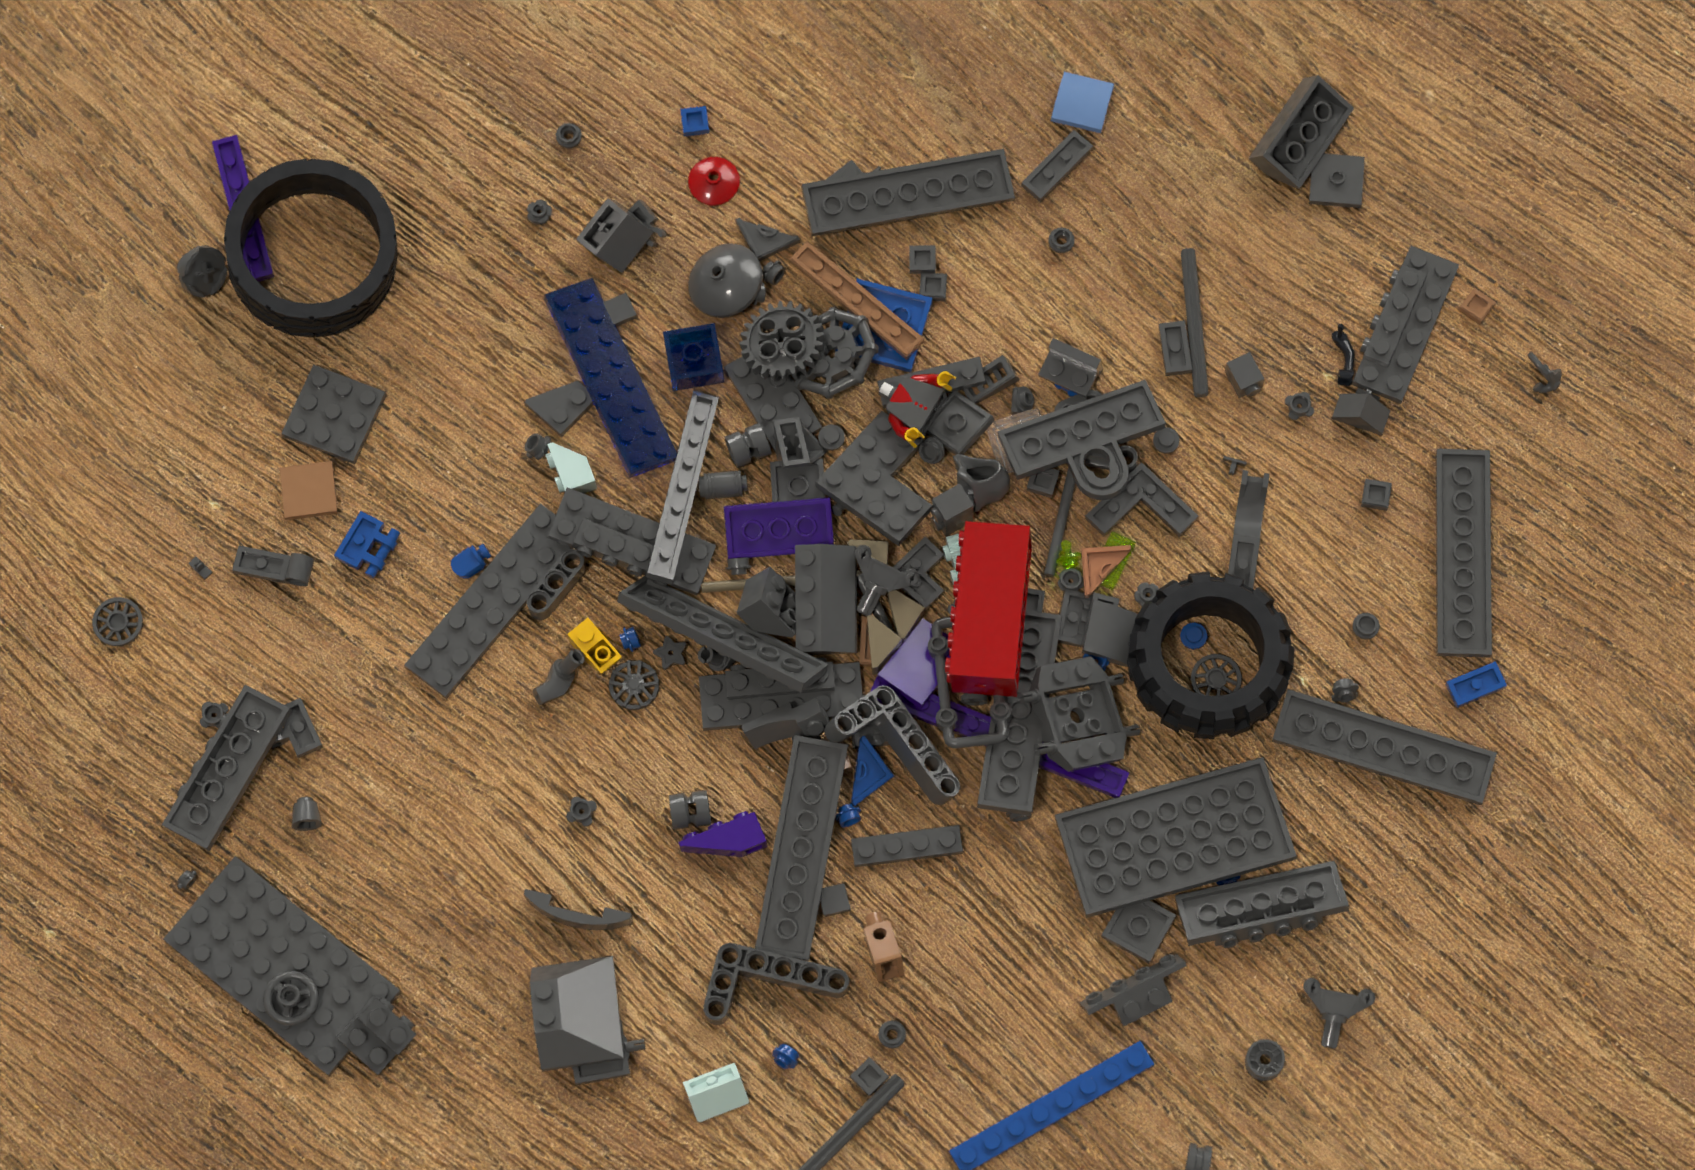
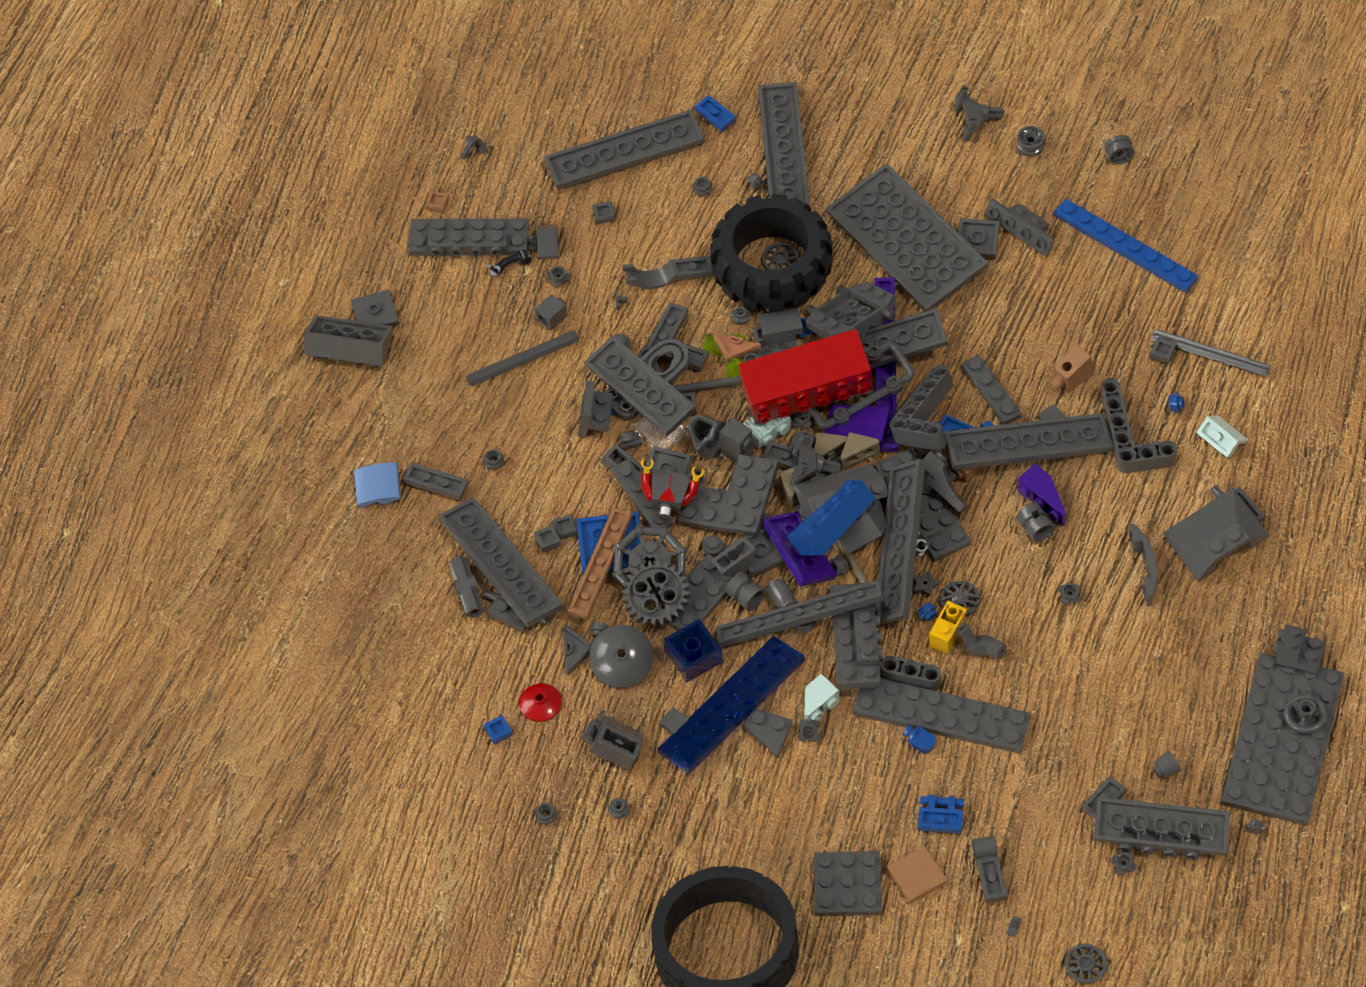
camera: 110 degrees left, 15 degrees down
dark grey plate [878,1021,906,1049] -> none
dark grey plate [1158,321,1192,376] -> none
dark grey plate [1175,861,1349,948] -> none
none -> dark grey piece [449,556,484,618]
none -> blue wedge [787,479,876,555]

